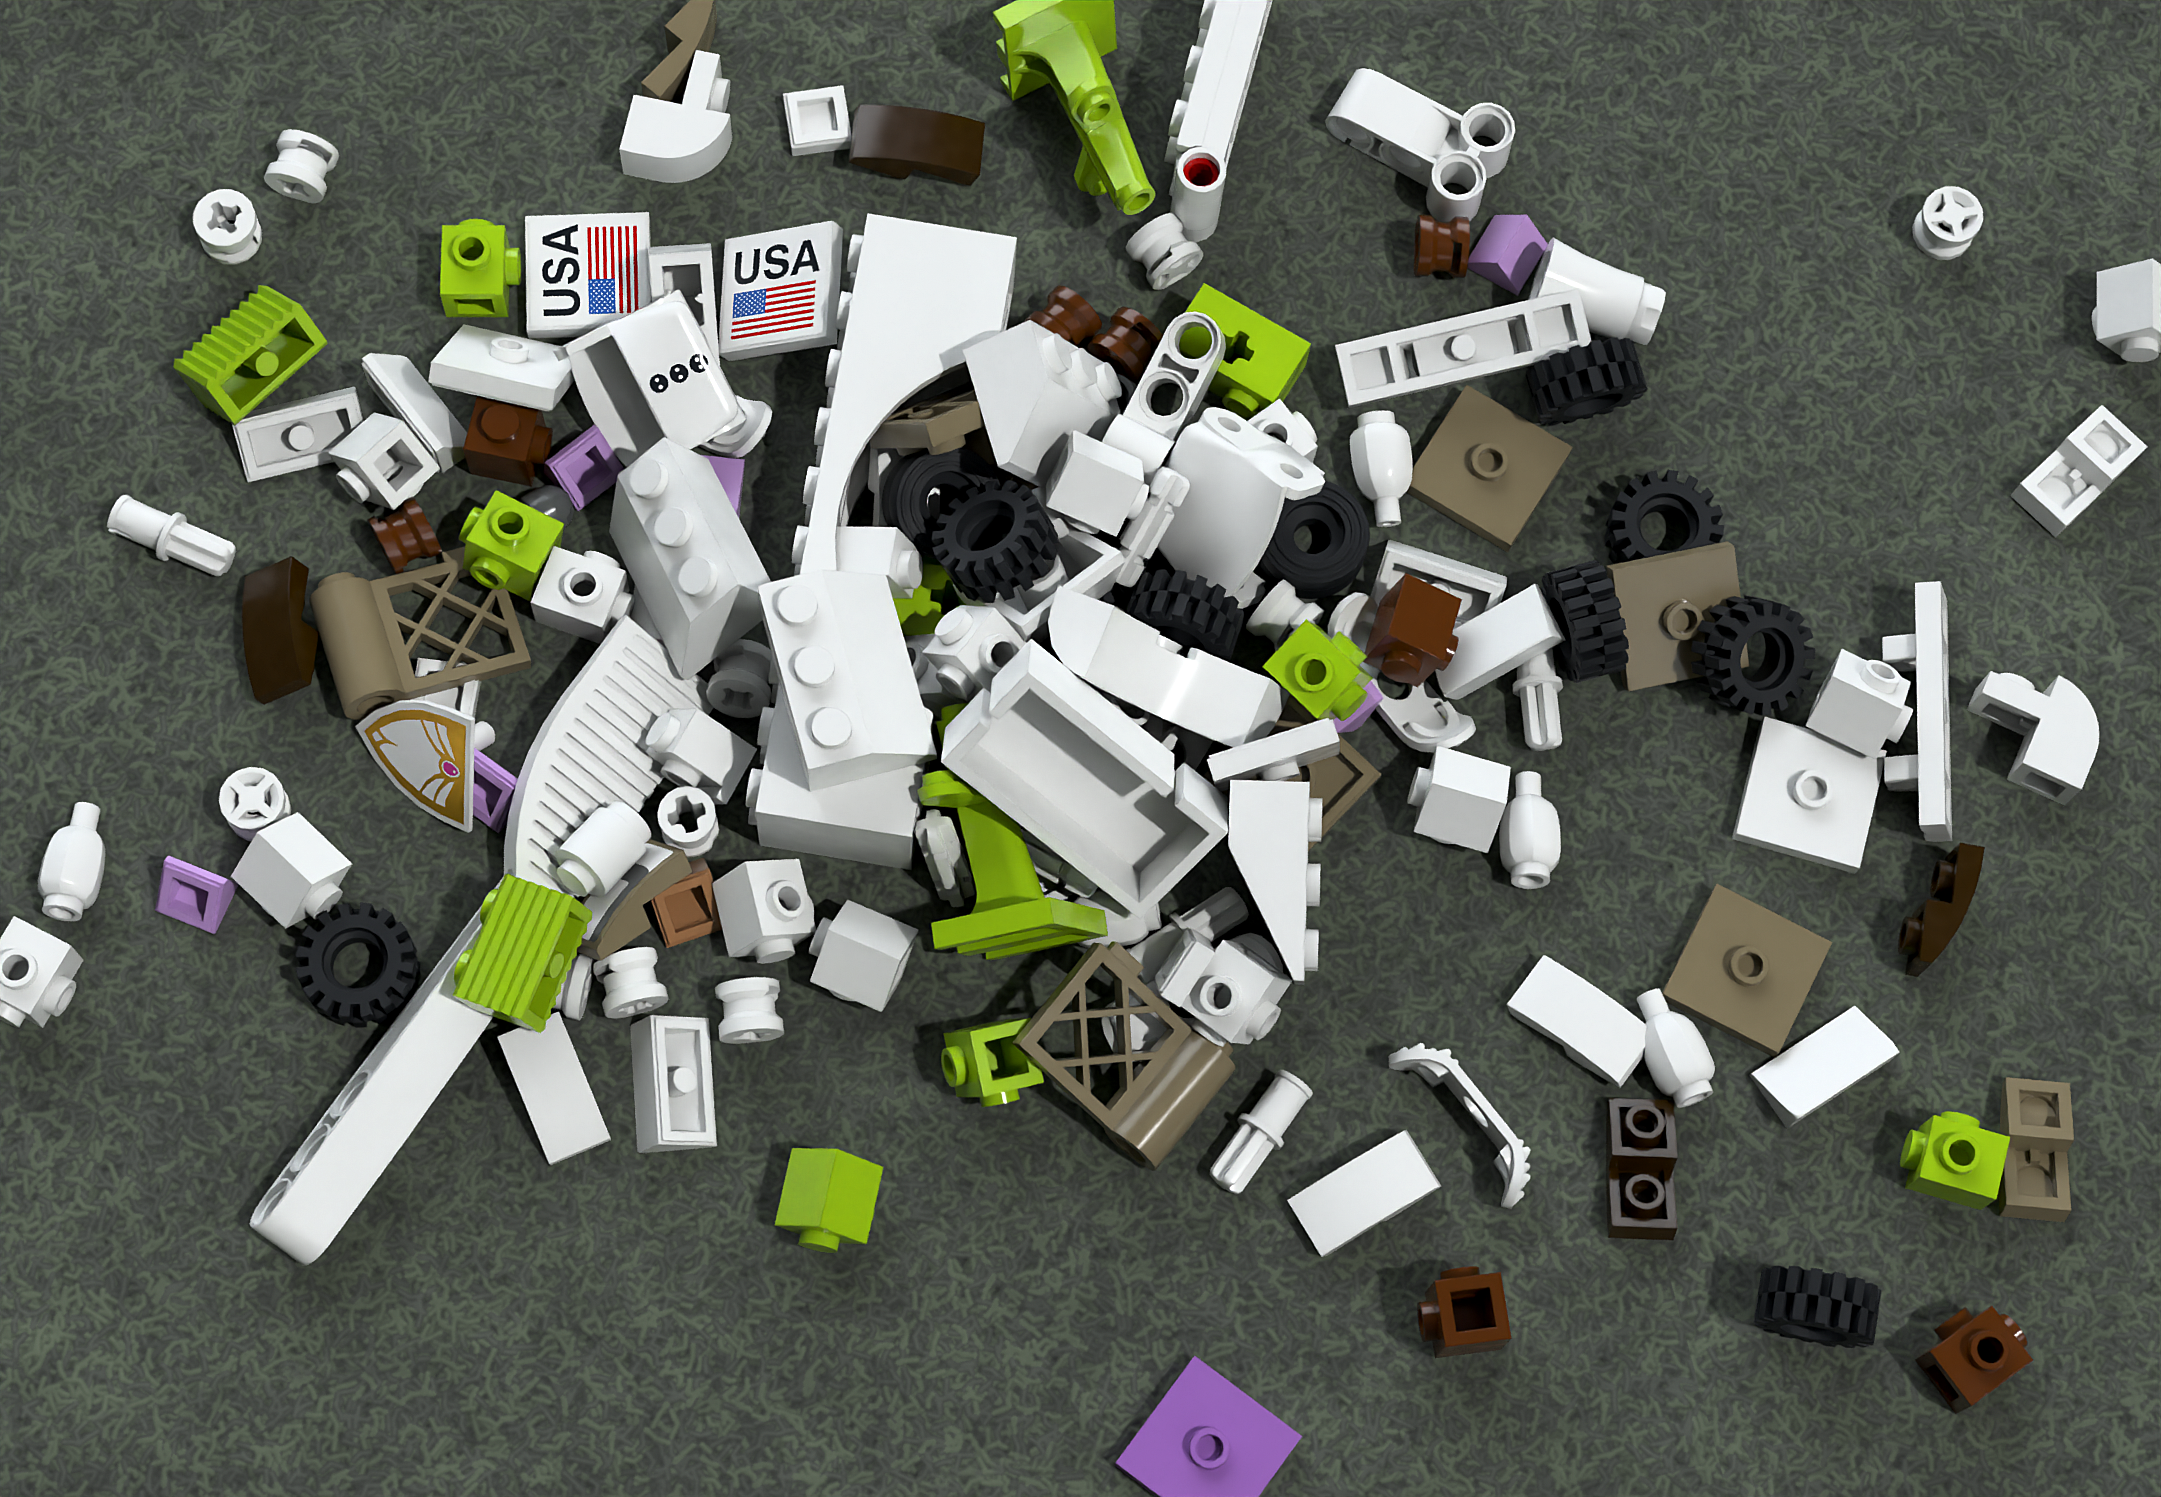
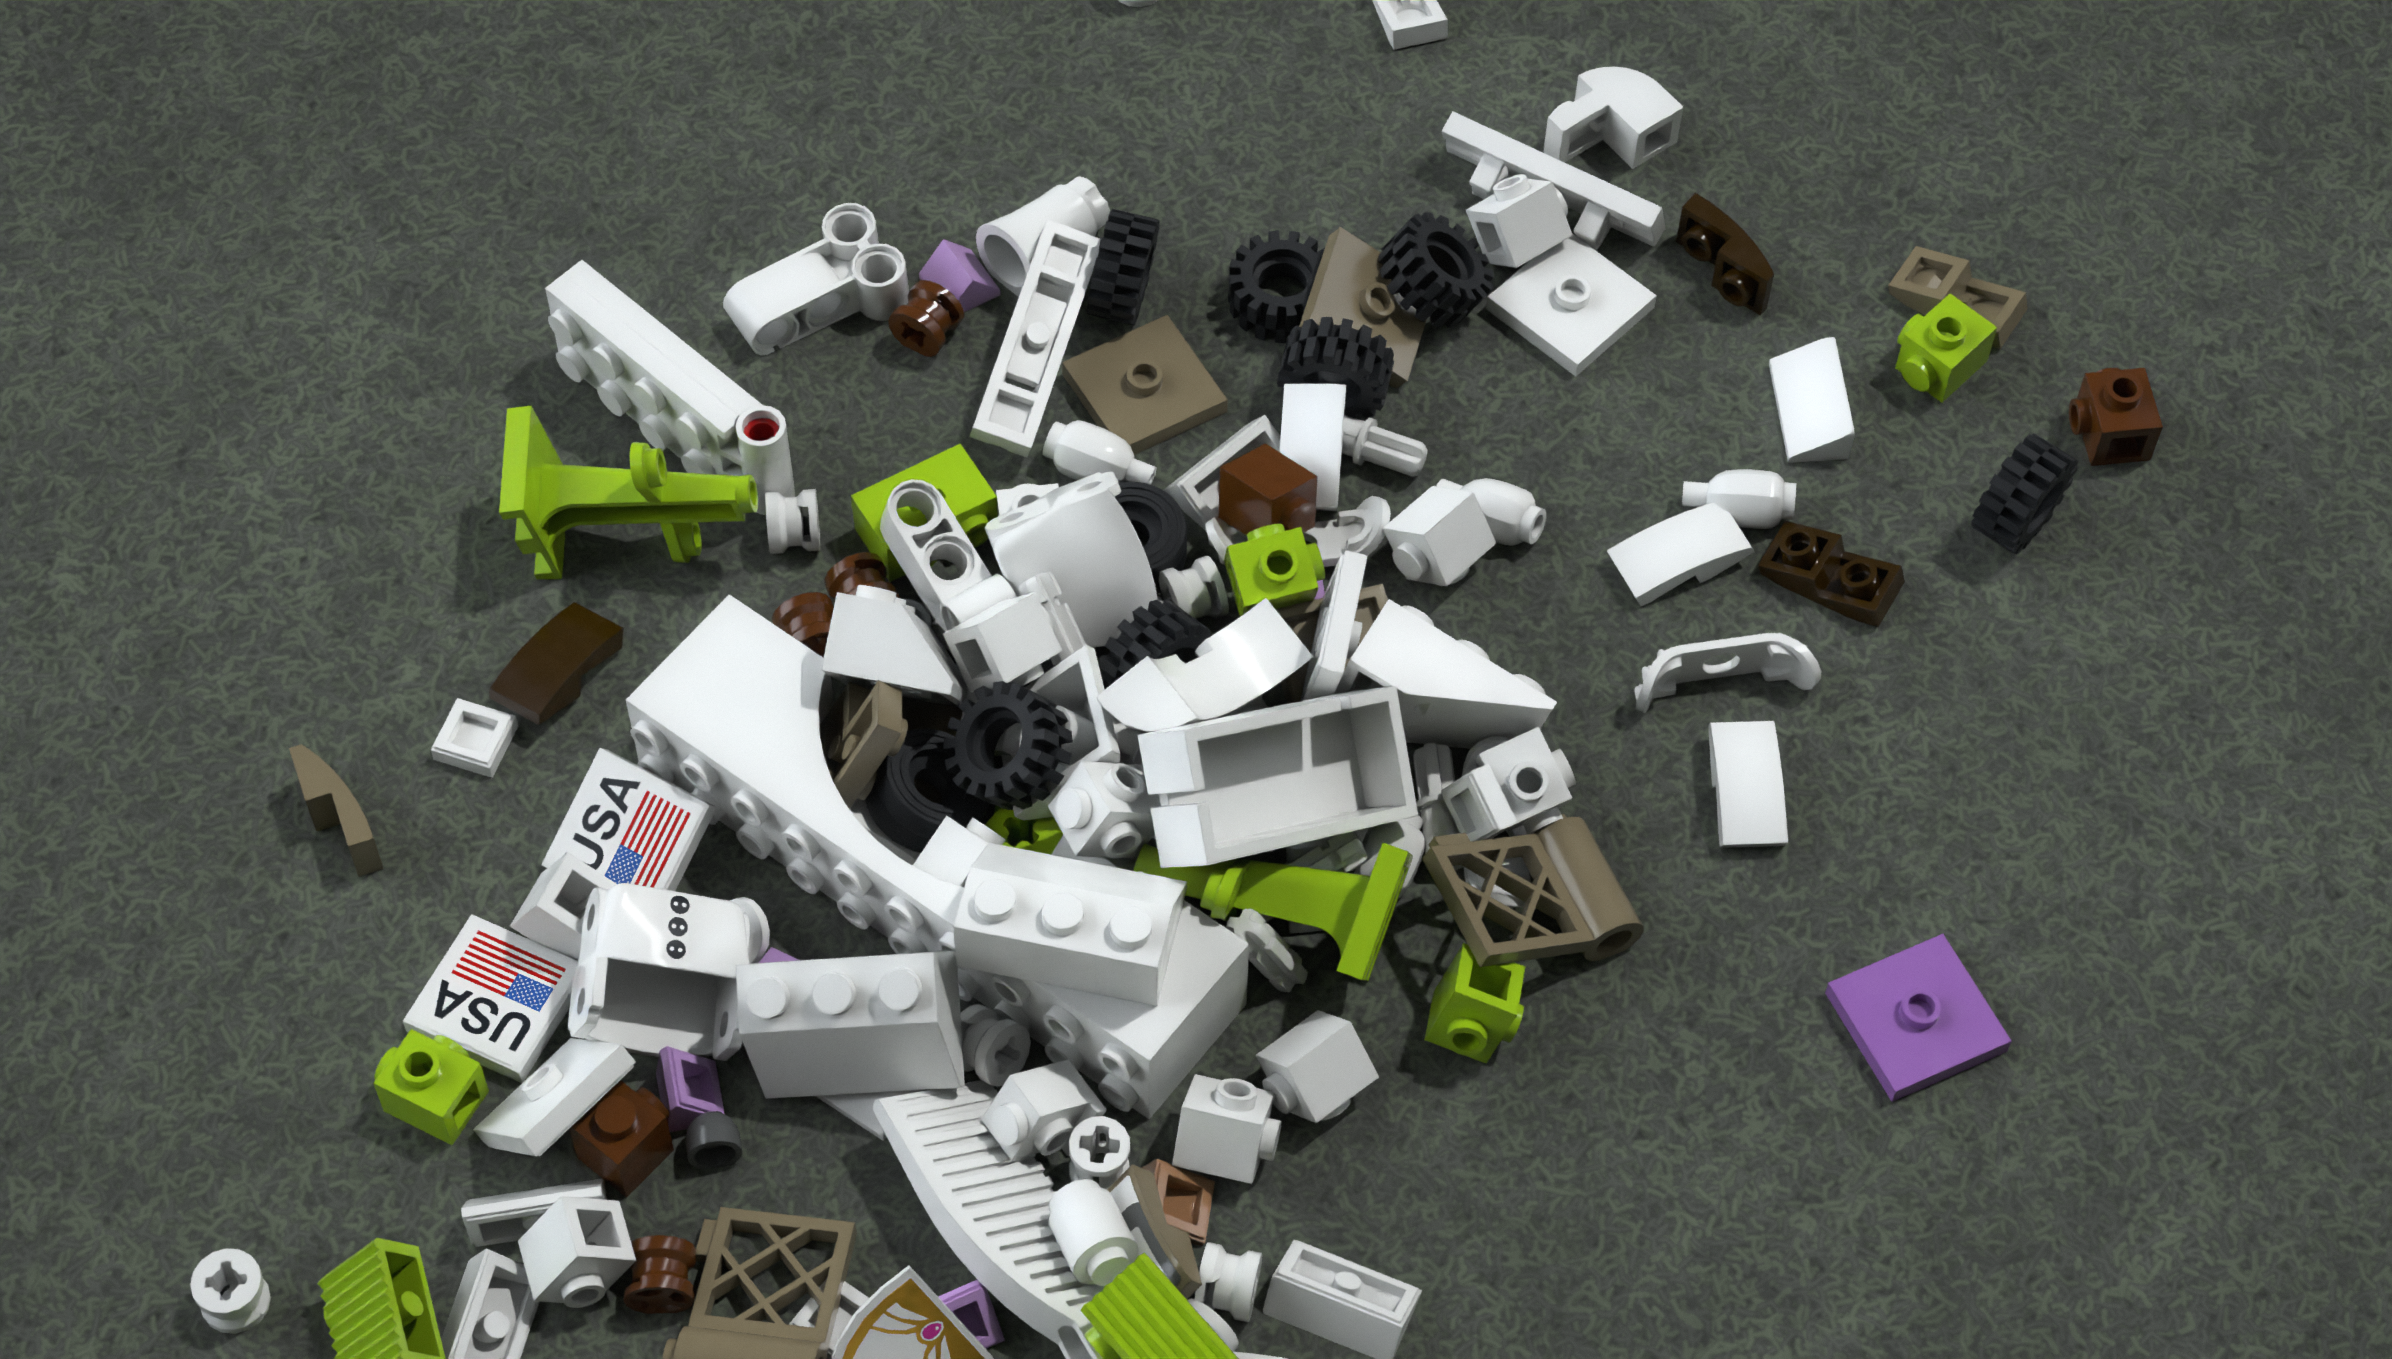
camera: 55 degrees left, 15 degrees down
white wheel [264,129,339,203] -> none
lime brick [459,490,564,602] -> none
white brick [530,546,635,644] -> none
white brick [619,50,732,183] -> none
white wheel [715,977,784,1044] -> none
lime brick [775,1148,883,1253] -> none
white axle [1210,1070,1313,1194] -> none
reddish brown brick [1417,1266,1512,1358] -> none
dark tan plate [1662,884,1832,1058] -> none

